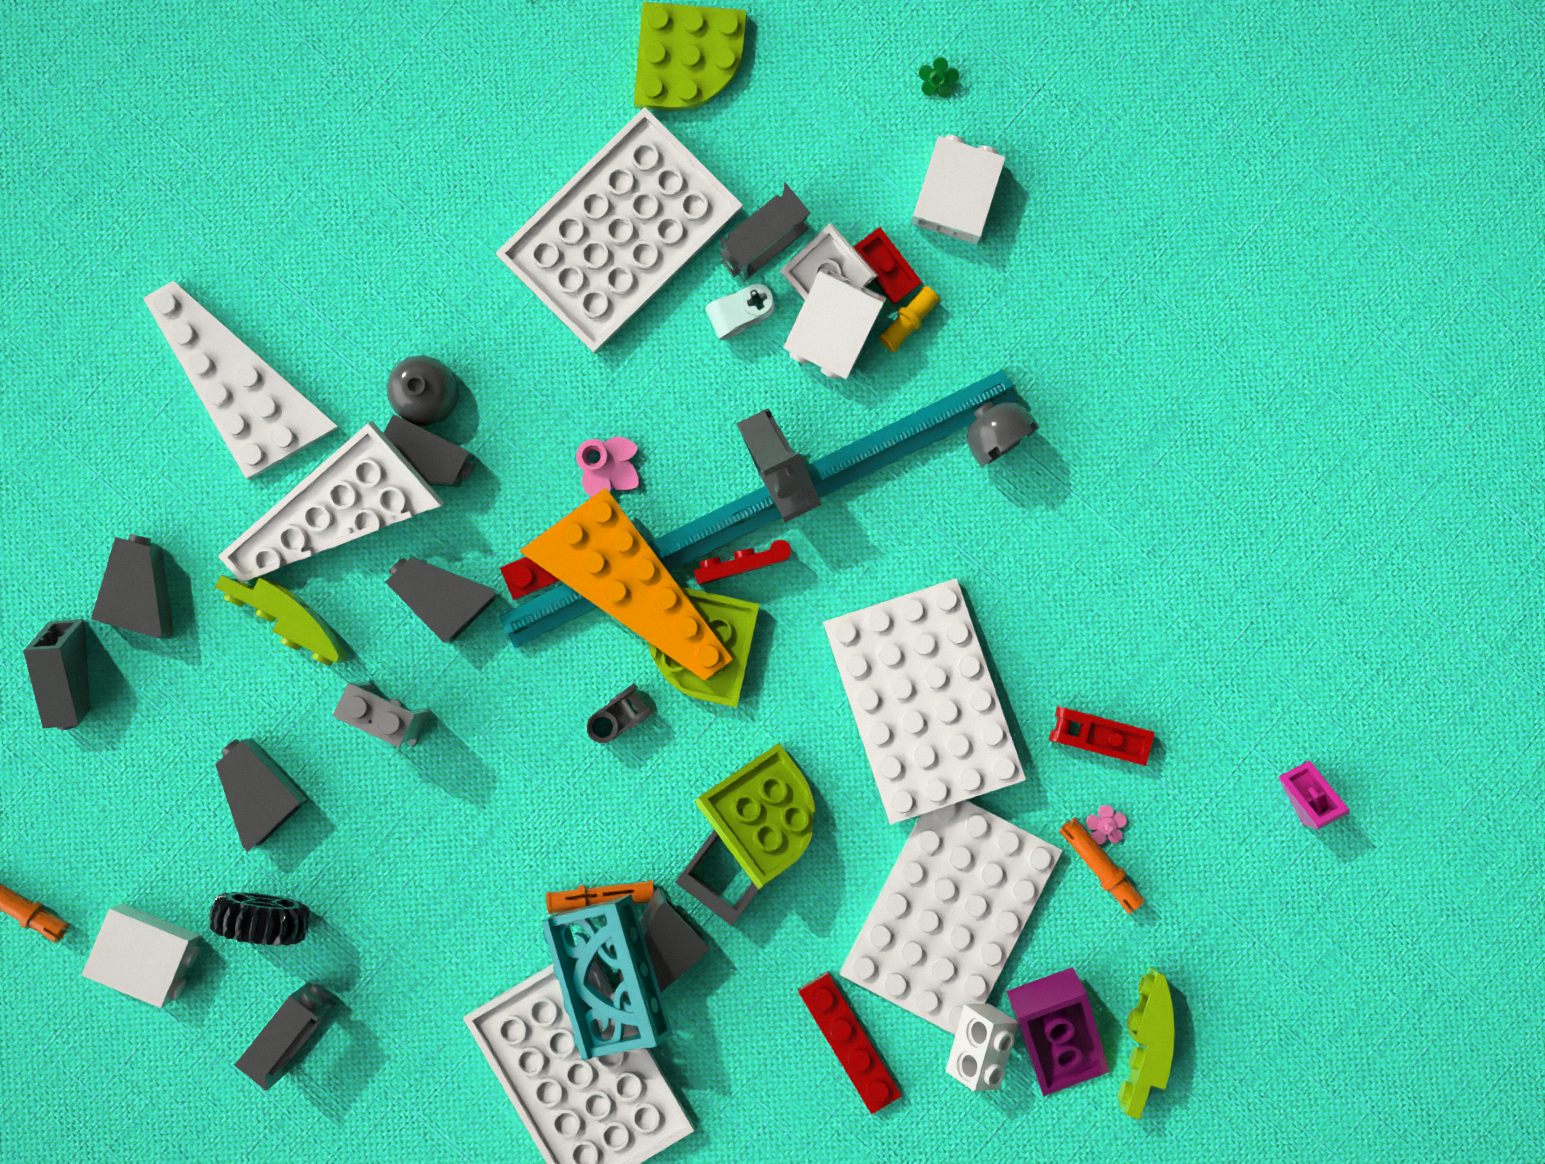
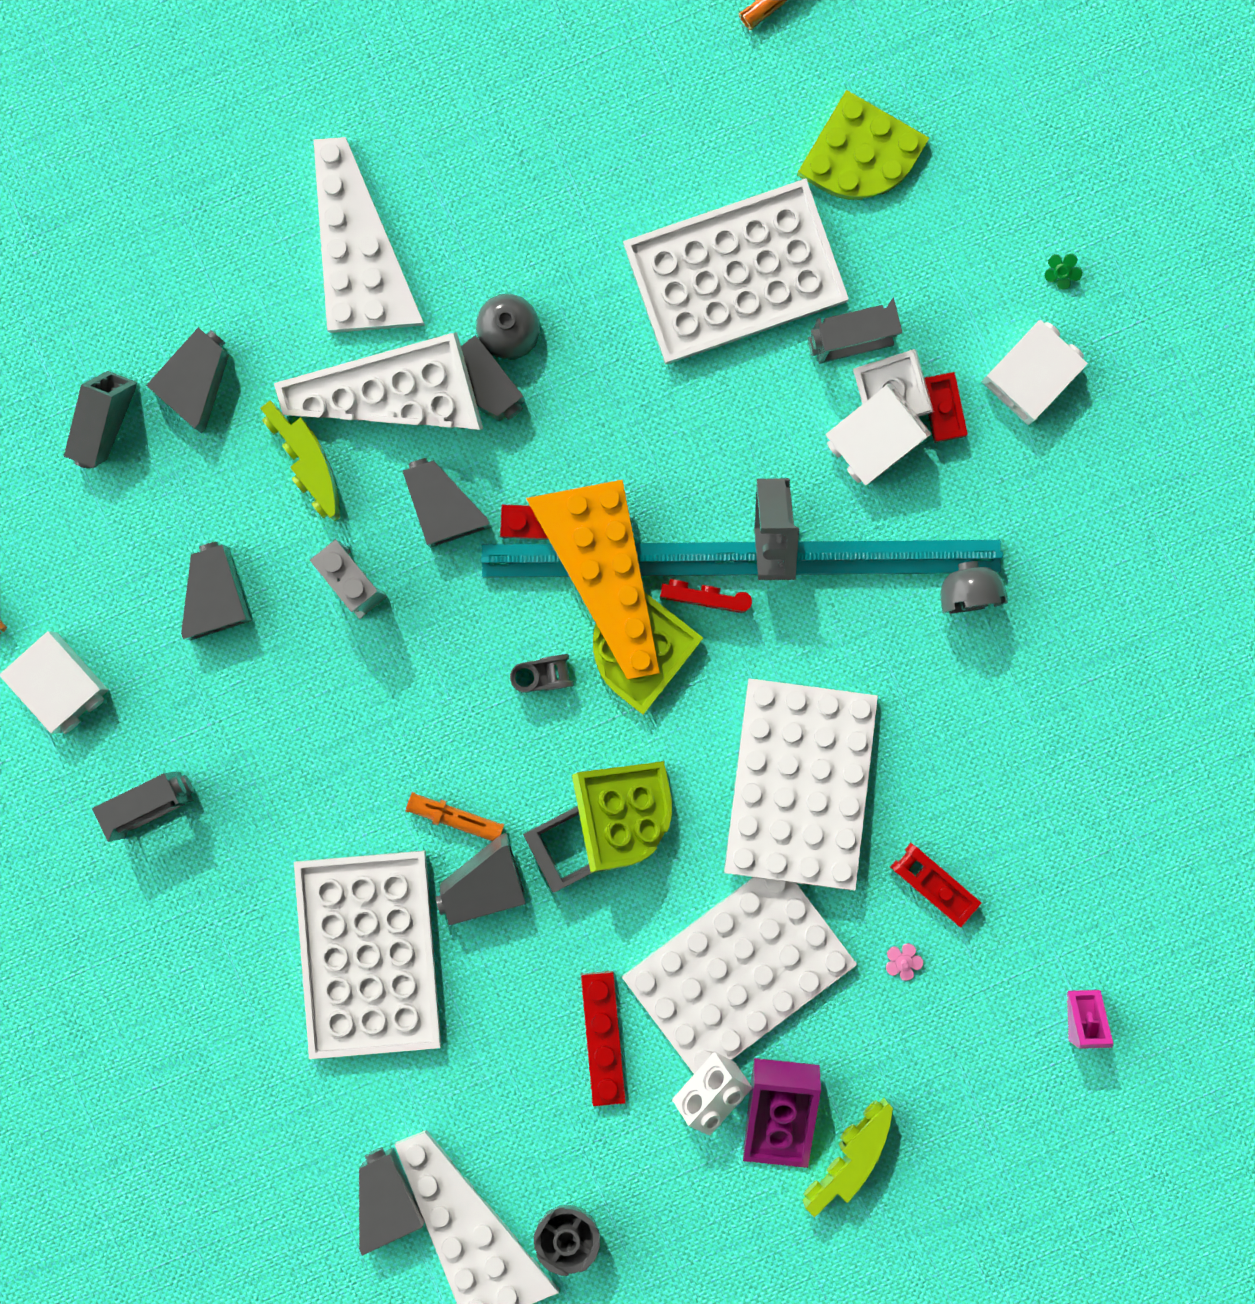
camera: 30 degrees right, 0 degrees up
black gear [209,891,310,946] -> none
teal fence [542,894,673,1061] -> none
bright pink plate [576,437,639,497] -> none
light aqua piece [705,284,775,340] -> none
yellow pin [879,286,941,353] -> none
orange pin [1058,817,1145,914] -> none

